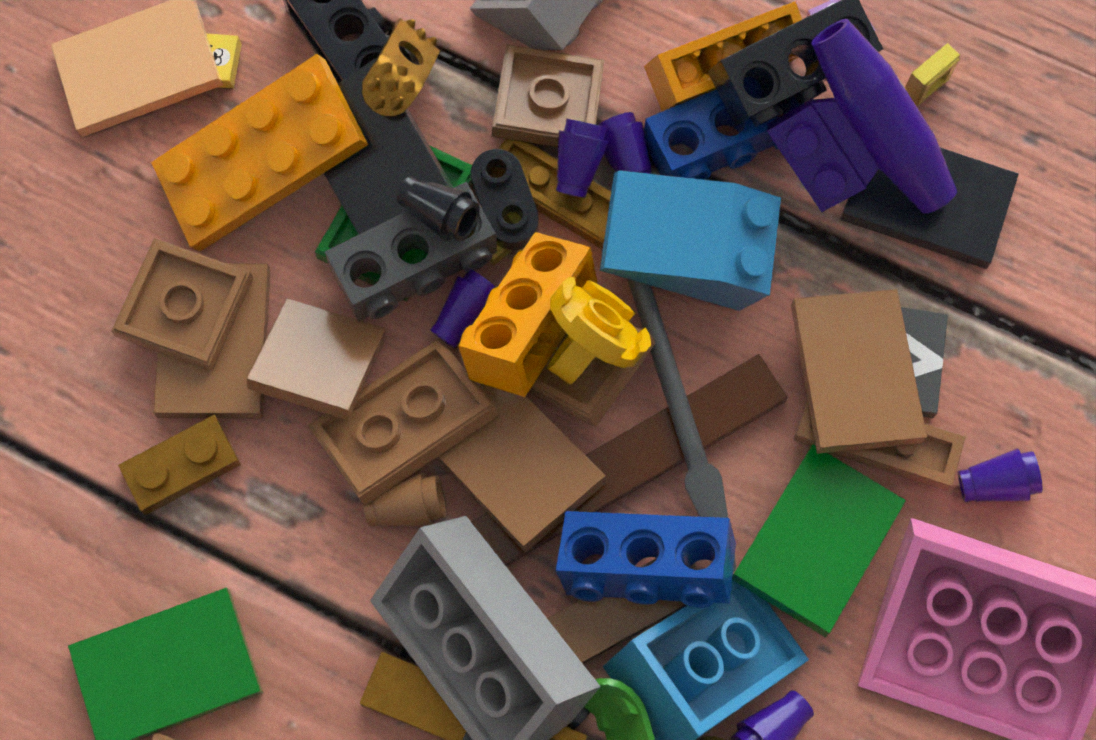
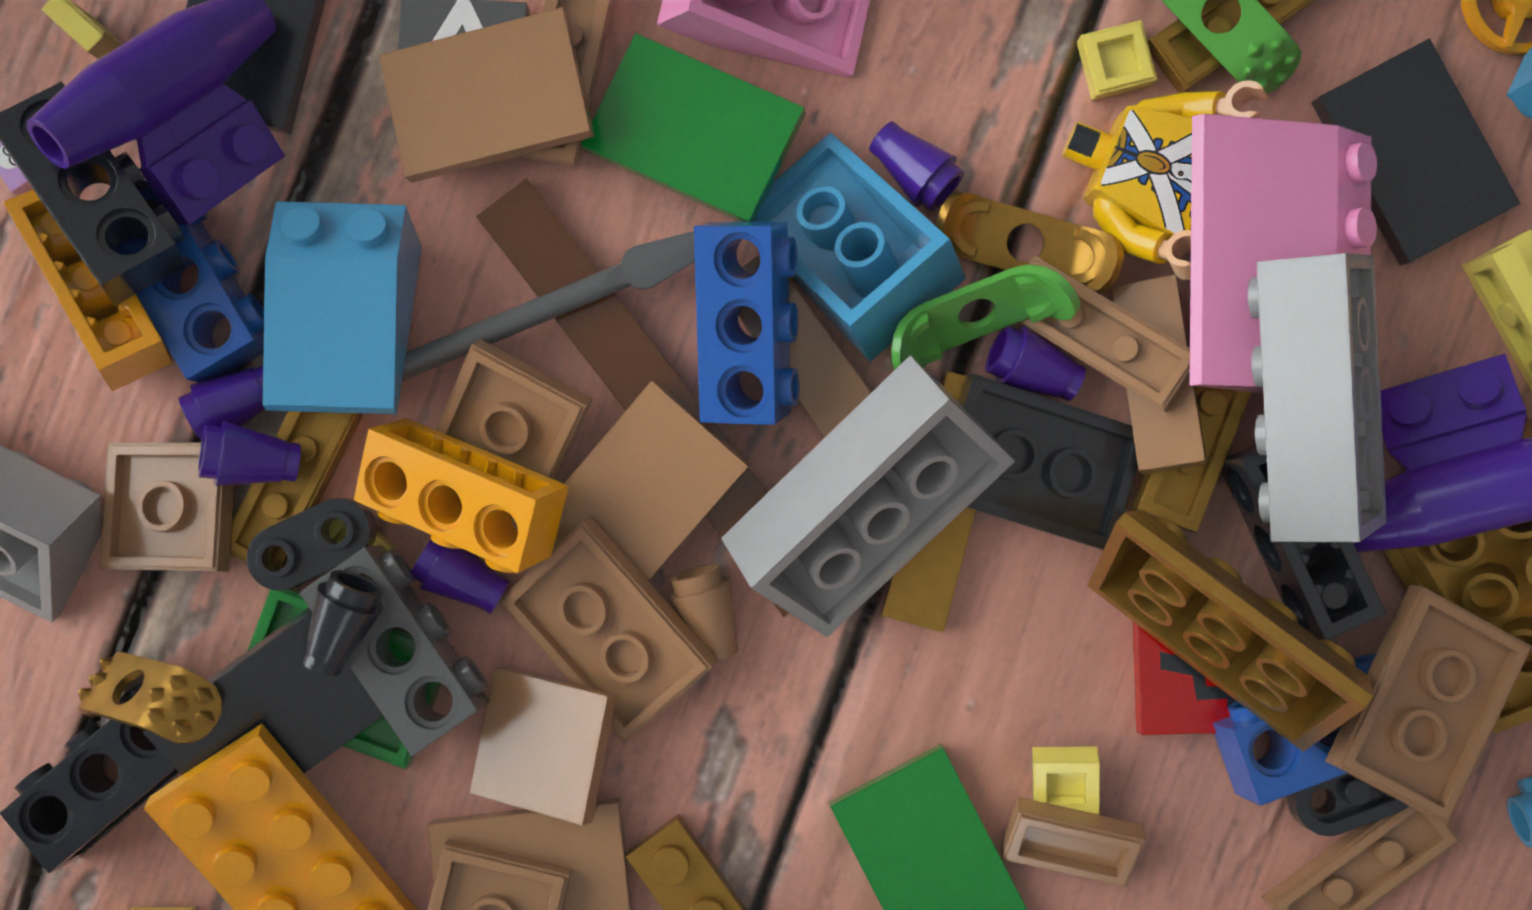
camera: 90 degrees left, 15 degrees up
yellow tile [547,277,651,385] -> none

